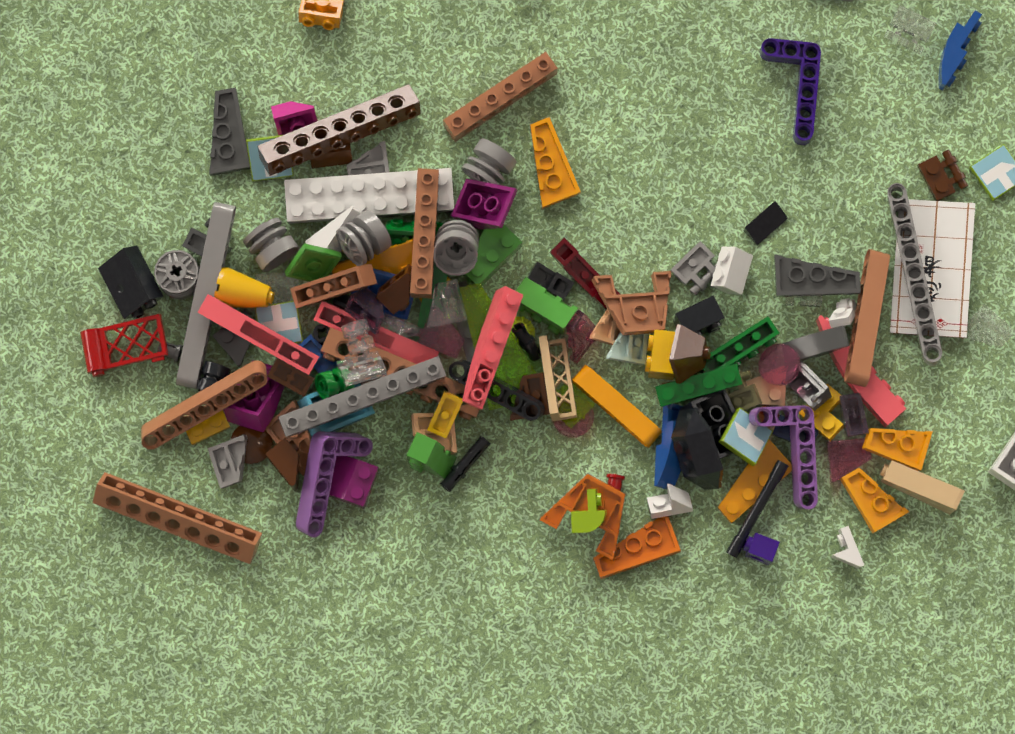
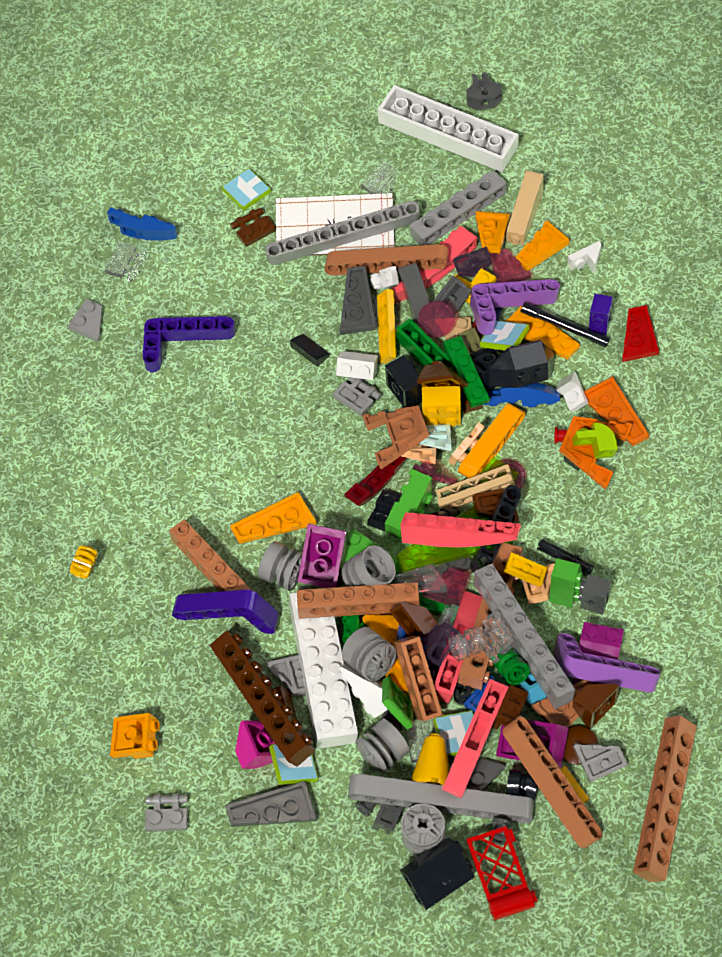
camera: 90 degrees left, 20 degrees down
none -> light grey plate [145,793,188,832]
none -> dark purple beam [172,590,279,634]
none -> yellow plate [377,289,397,364]
none -> light grey brick [409,170,507,245]
none -> light nougat wing [448,422,484,465]
none -> dark grey brick [578,574,611,615]
none -> red wing [622,305,659,362]

